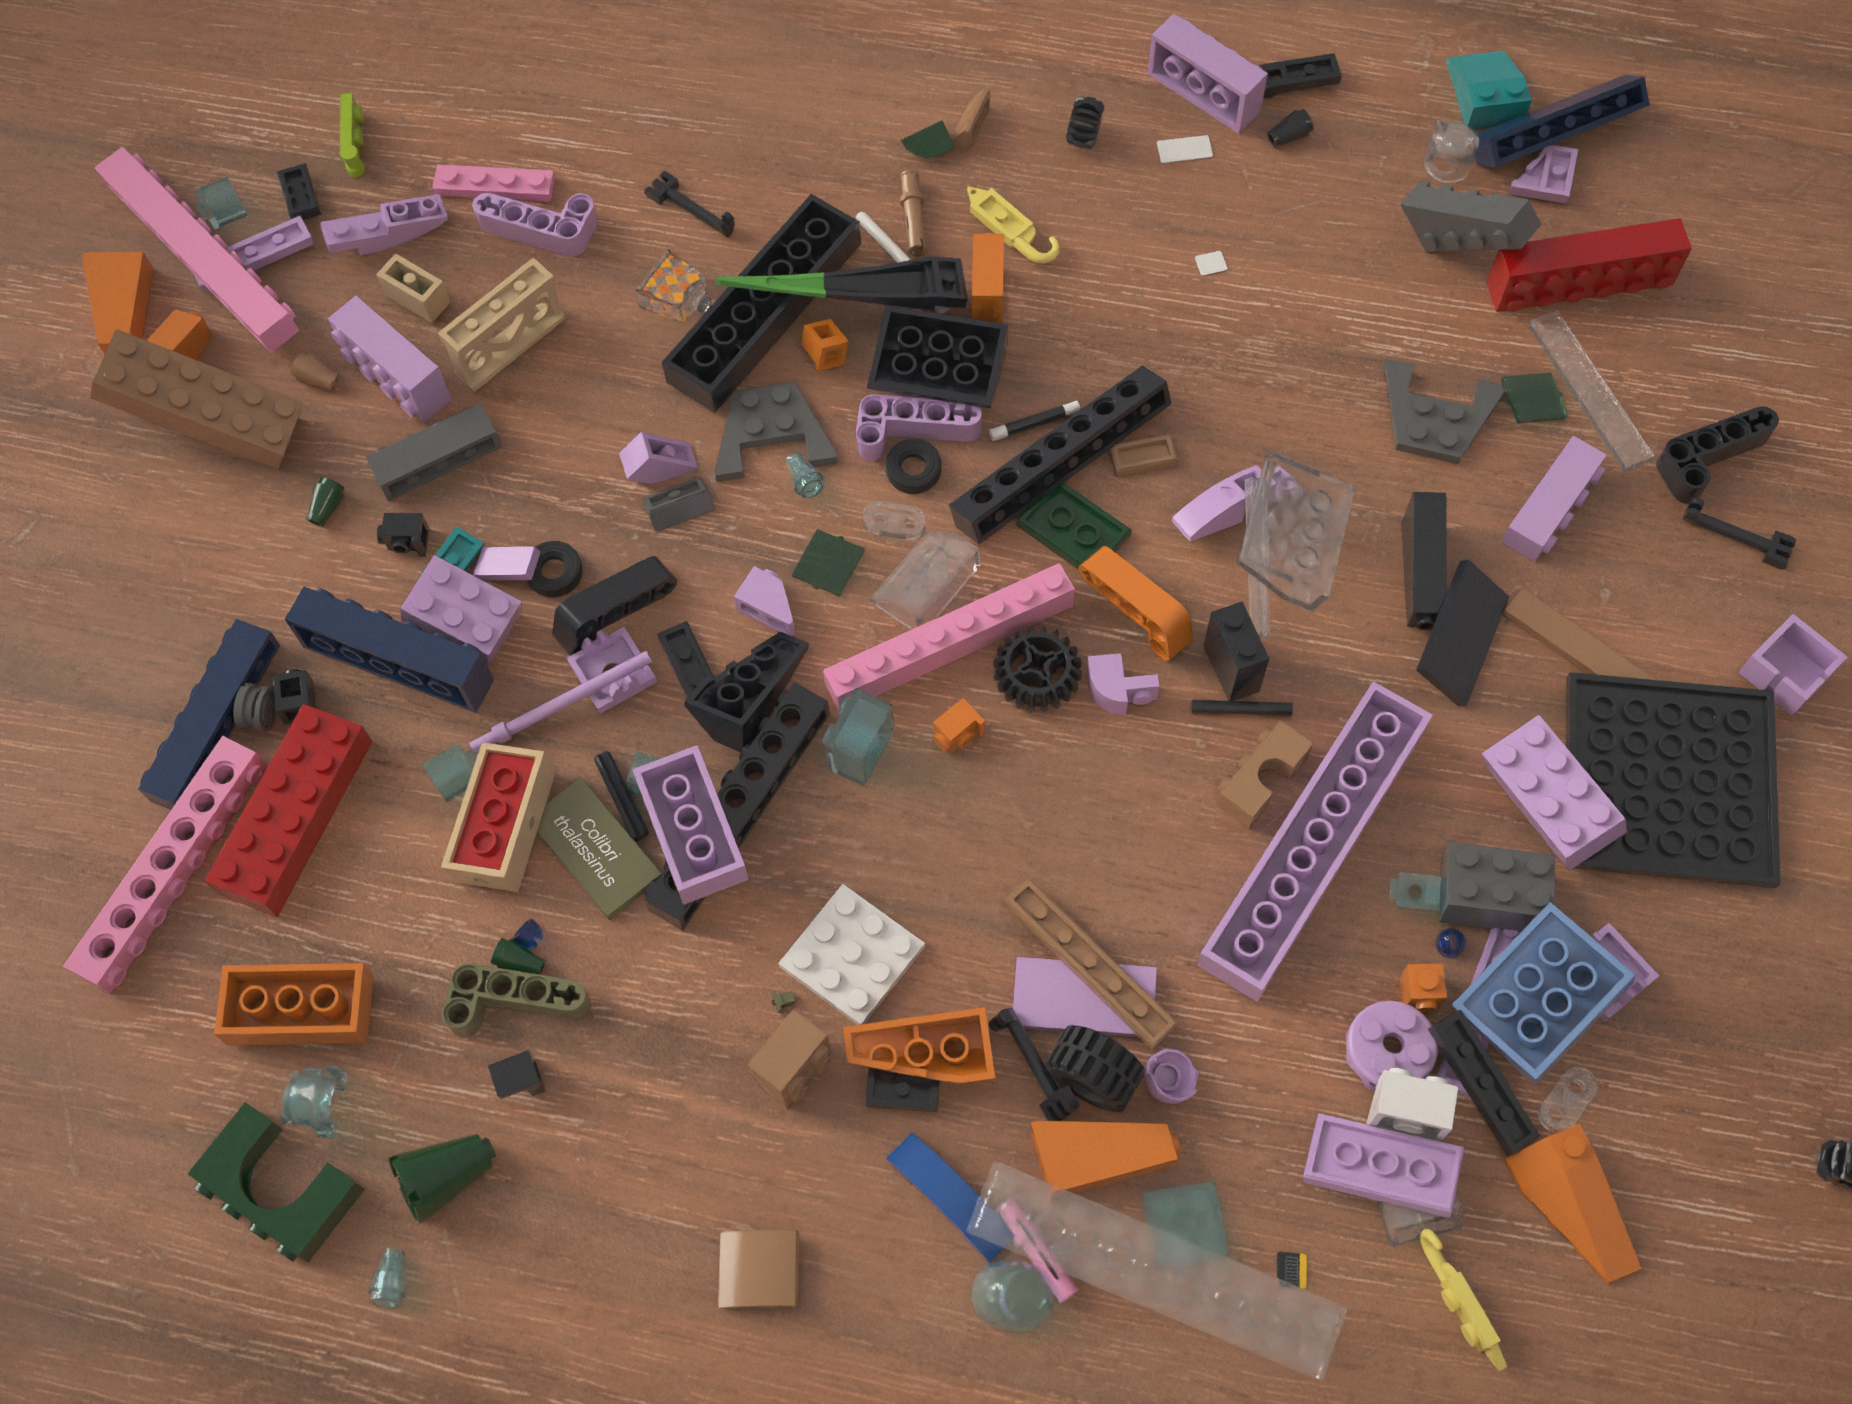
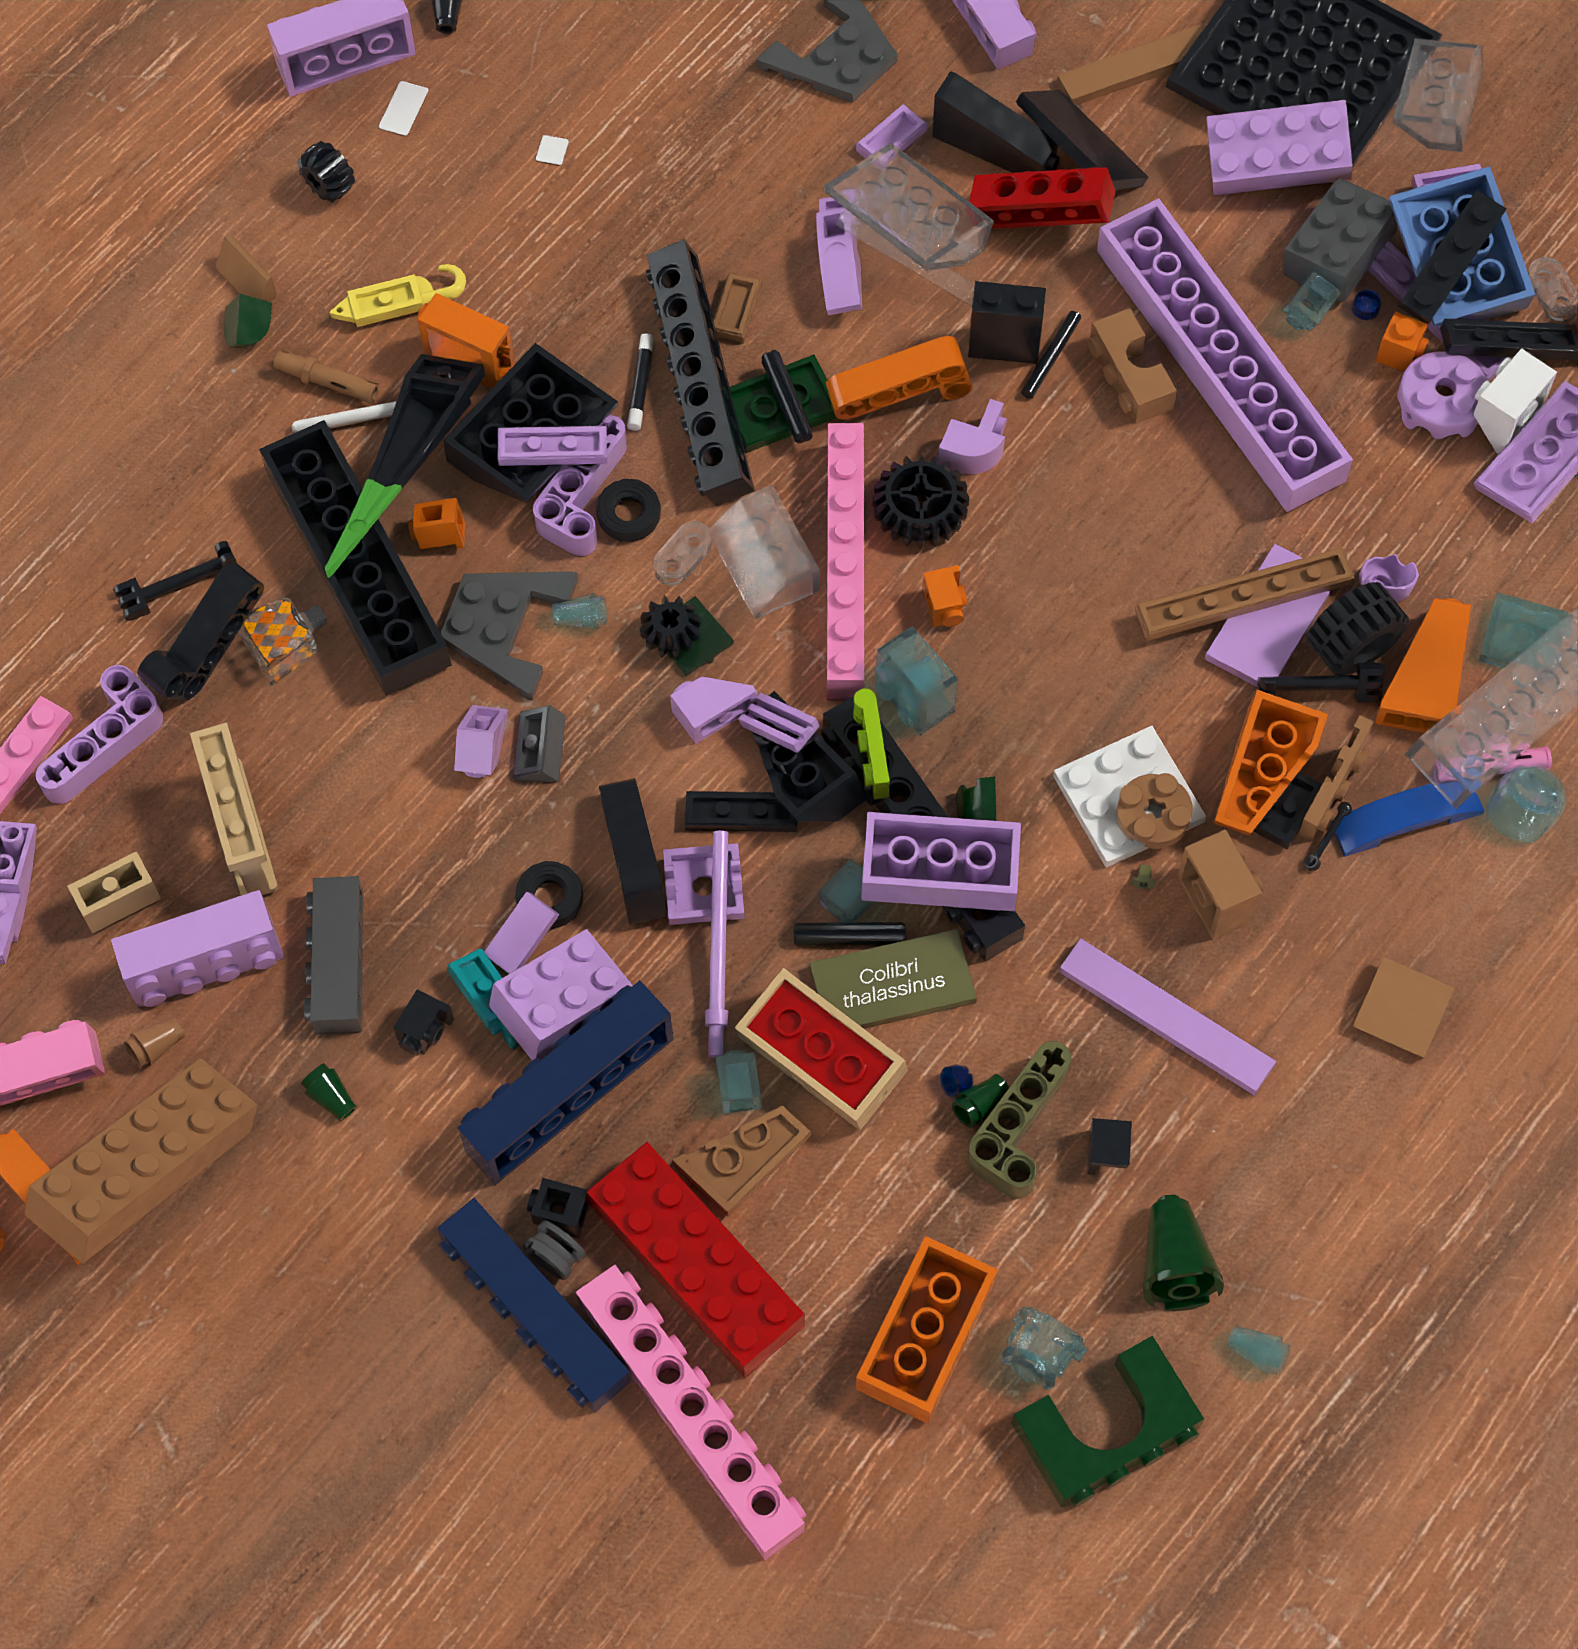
camera: 65 degrees left, 0 degrees up
none -> black beam [137,562,264,700]
none -> lavender tile [498,426,607,466]
none -> black gear [640,595,702,659]
none -> medium nougat wing [672,1106,811,1217]
none -> lavender tile [738,692,820,753]
none -> black axle [761,350,813,444]
none -> lime plate [853,688,890,799]
none -> lavender tile [856,104,928,171]
none -> dark green brick [956,776,996,821]
none -> red brick [967,167,1116,230]
none -> lavender tile [1059,938,1276,1096]
none -> medium nougat plate [1116,773,1193,849]
none -> medium nougat wing [1299,715,1374,841]
none -> black hinge [1304,802,1352,871]
none -> clear slope [1393,39,1483,152]
none -> black plate [1398,190,1507,325]

